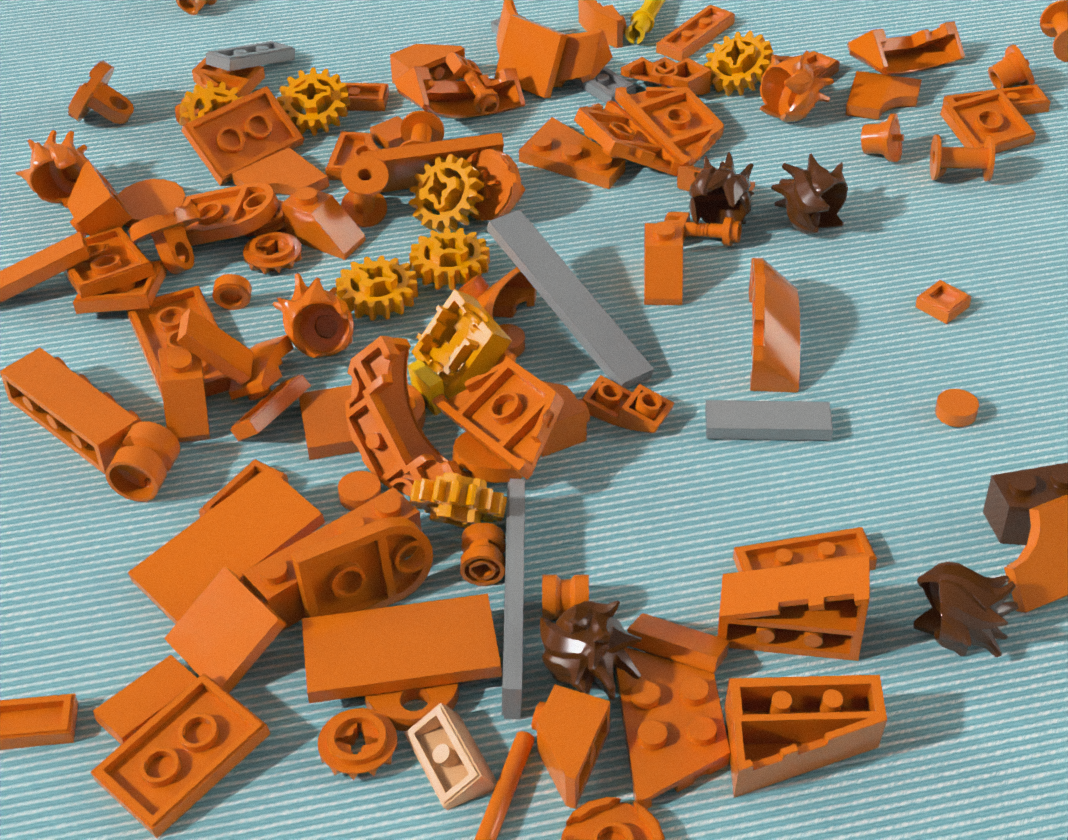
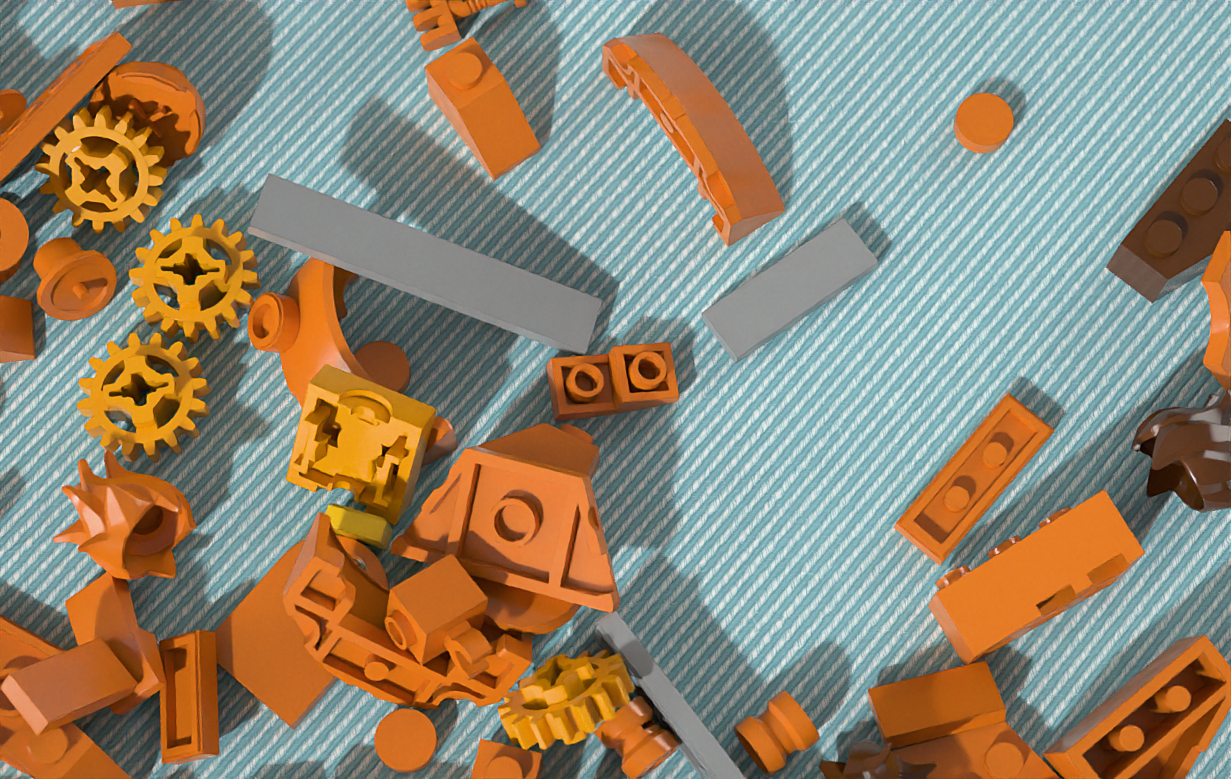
camera: 40 degrees left, 30 degrees up
none -> orange piece [33,237,117,321]
none -> orange brick [385,553,493,680]

